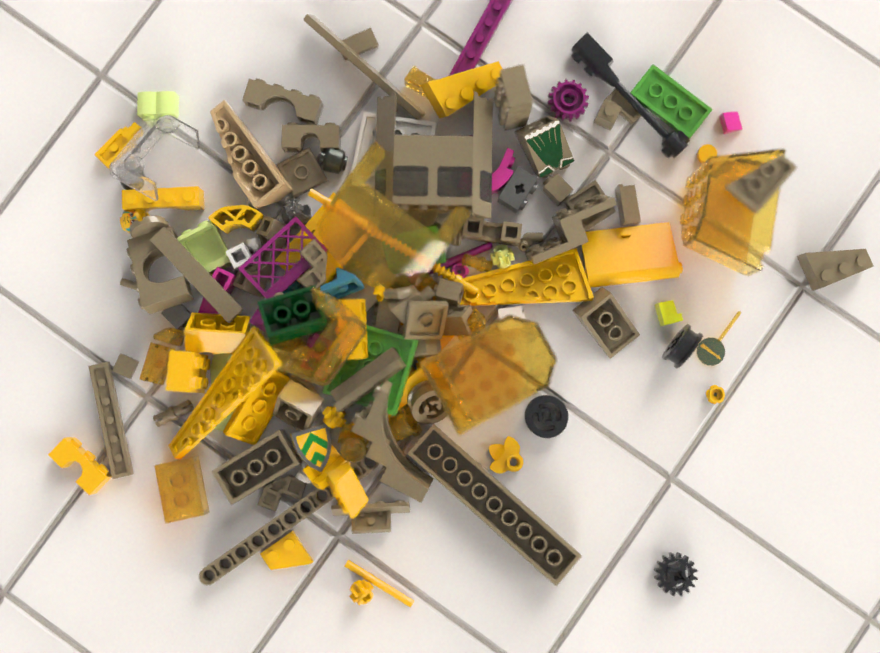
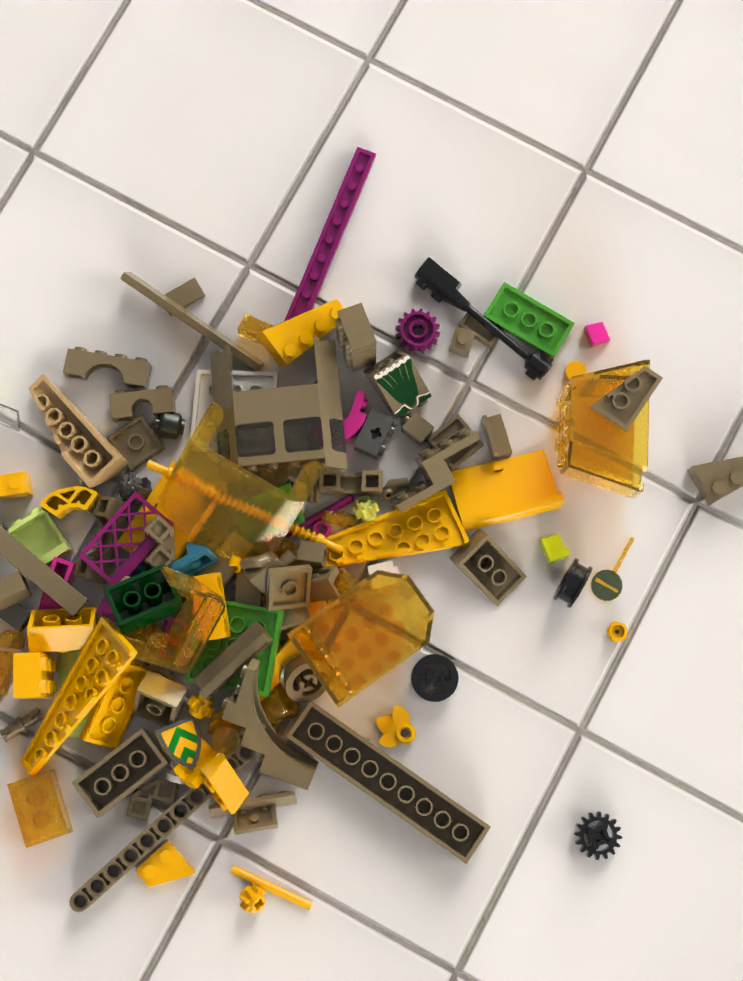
camera: 10 degrees left, 5 degrees down
white brick [225,243,255,271] -> none
white hinge [246,238,262,252] -> none

